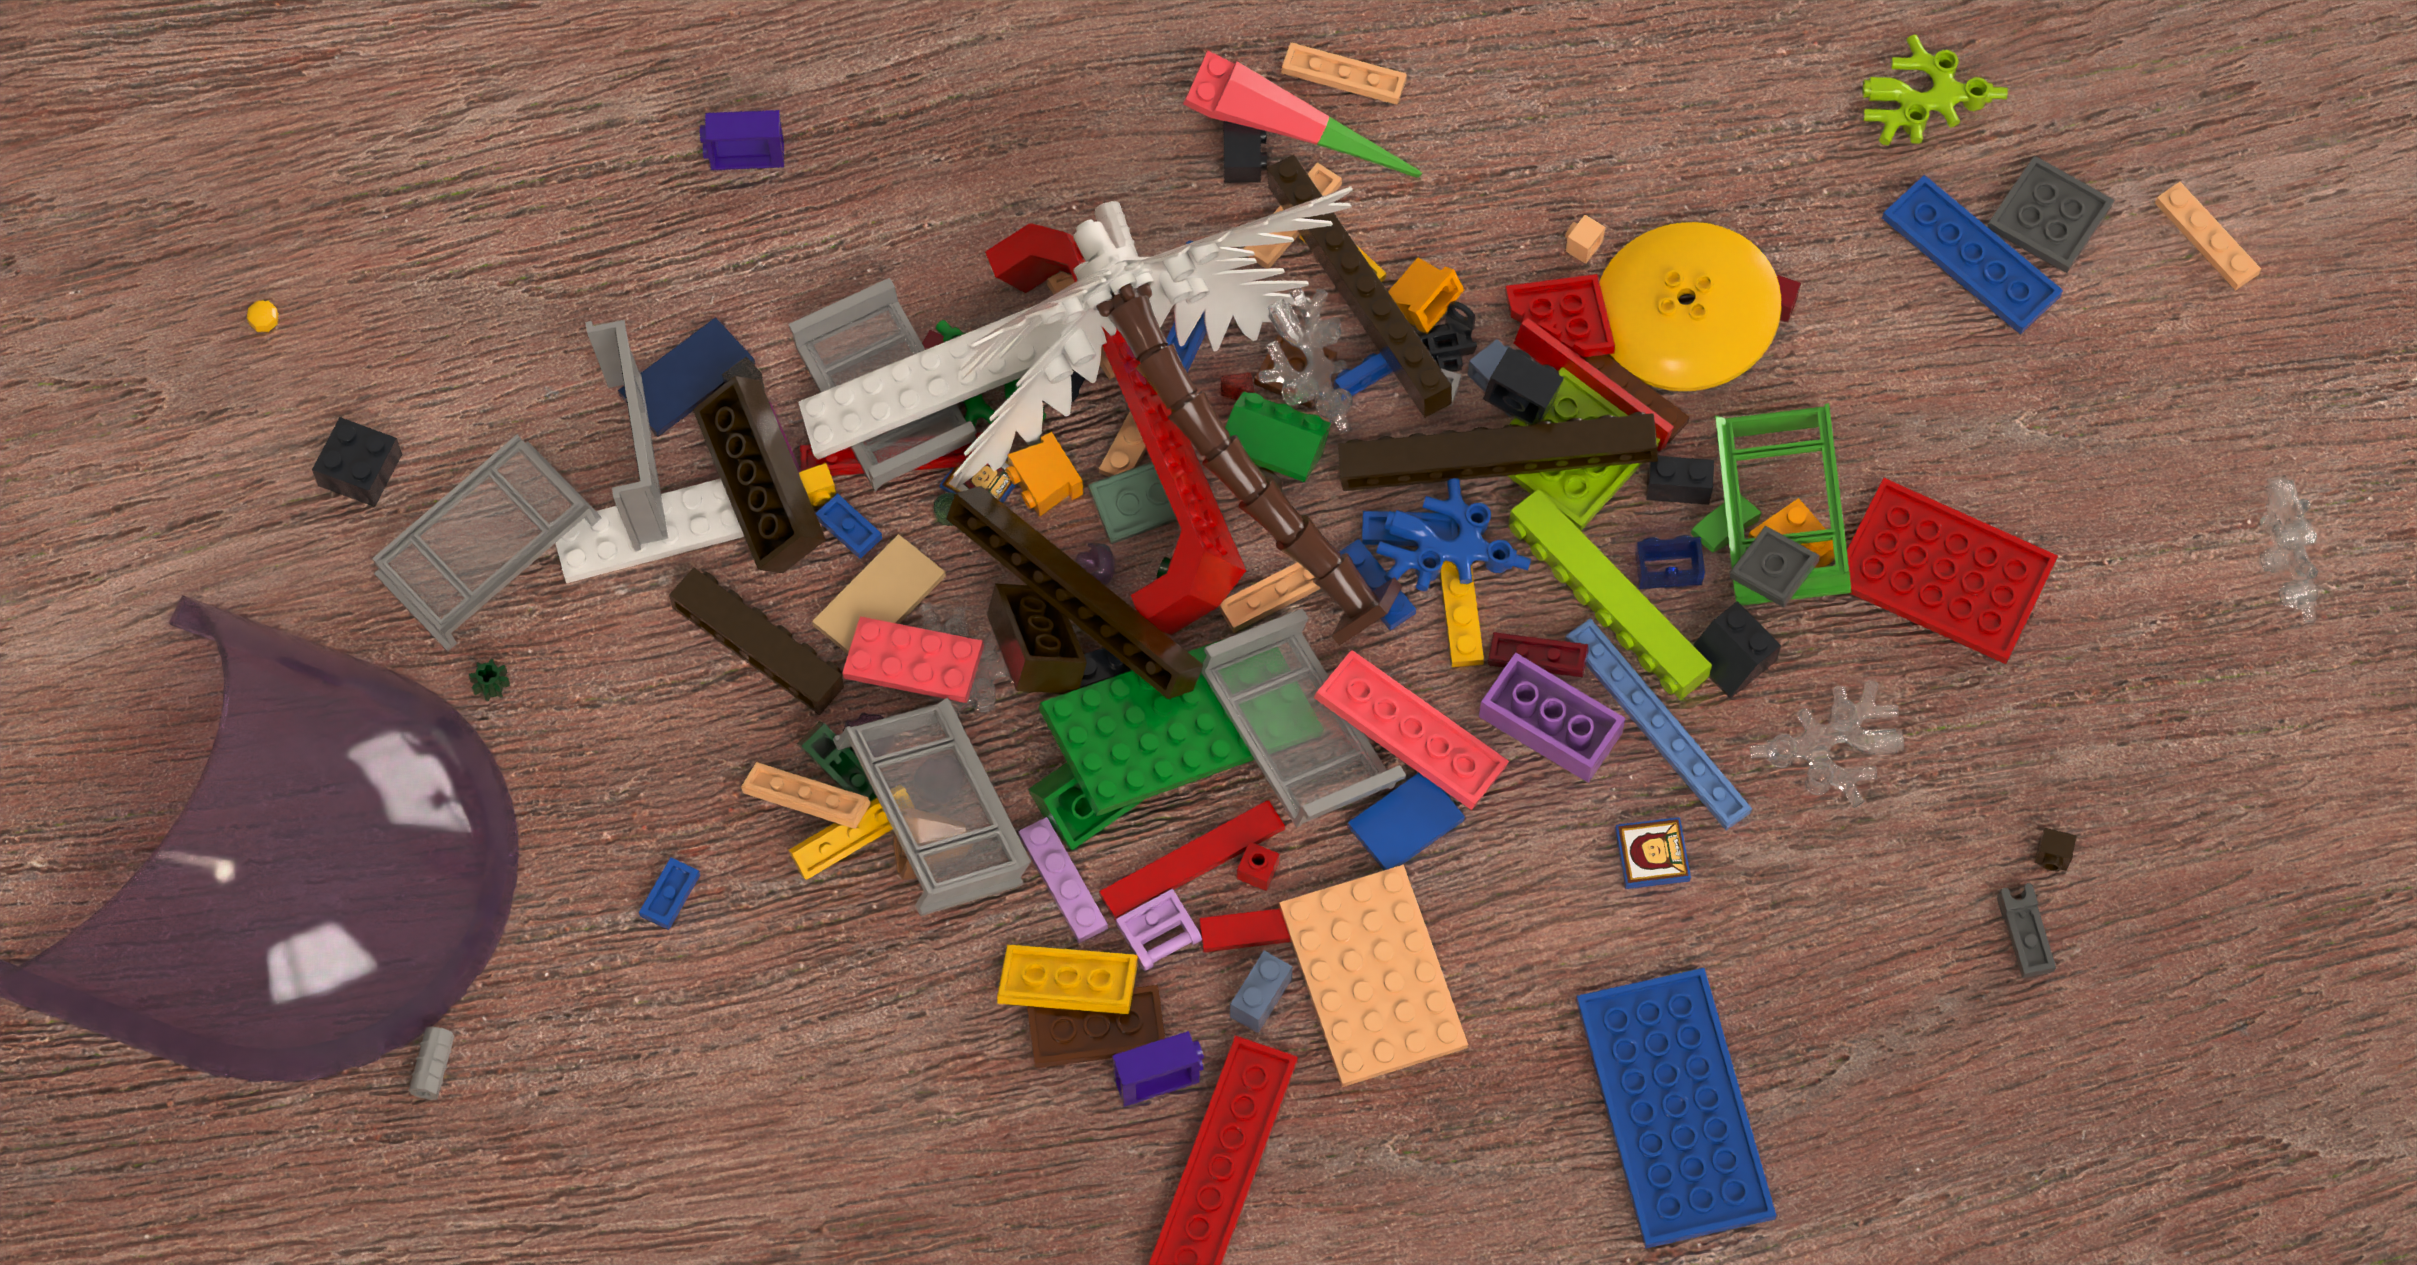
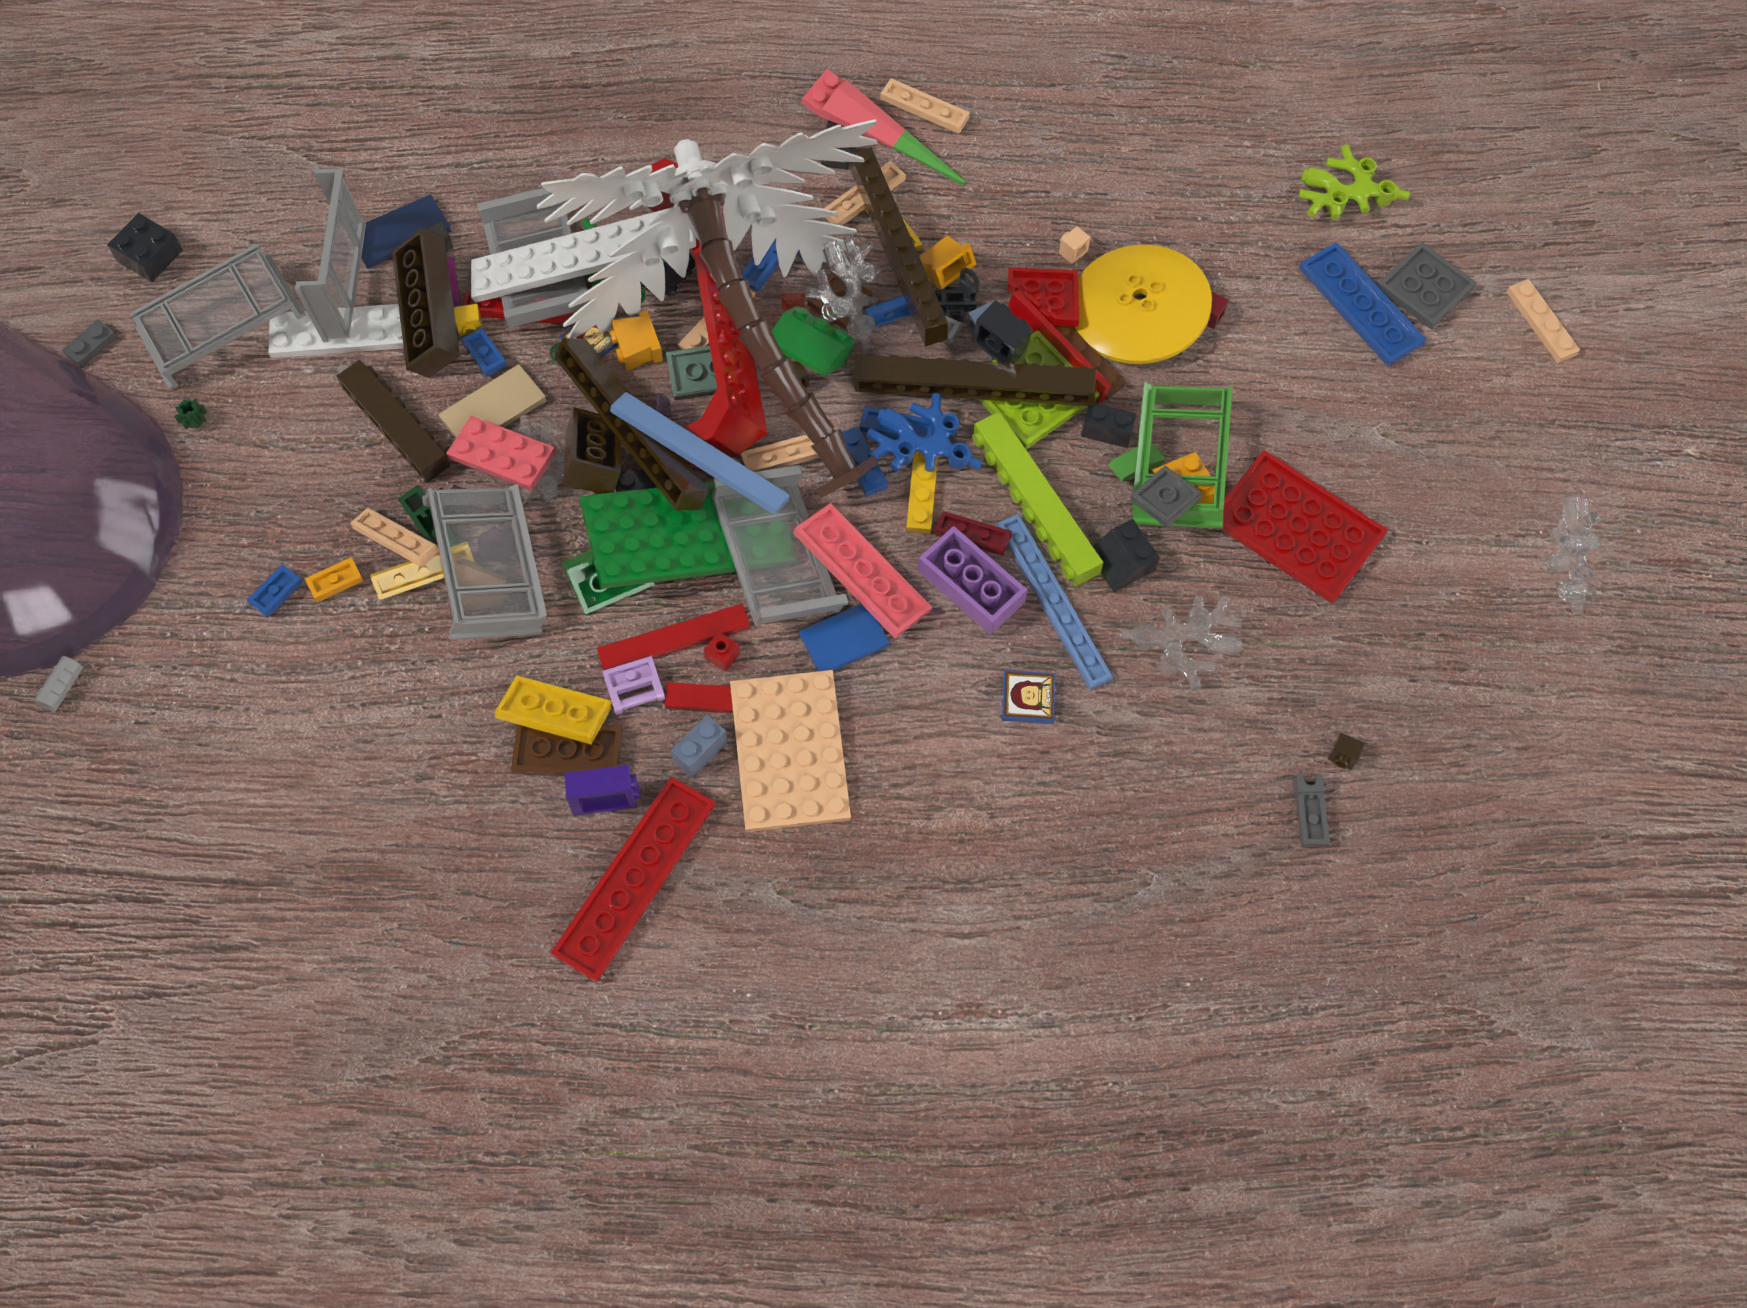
camera: 10 degrees right, 0 degrees up
yellow tile [247,301,279,332] -> none
dark purple window [700,110,784,170] -> none
lavender plate [1018,817,1108,943] -> none
blue plate [1576,968,1777,1249] -> none
clear blue window [1635,535,1705,589] -> none
none -> dark grey plate [62,319,117,368]
none -> light orange plate [305,557,363,603]
none -> medium blue tile [610,392,790,515]

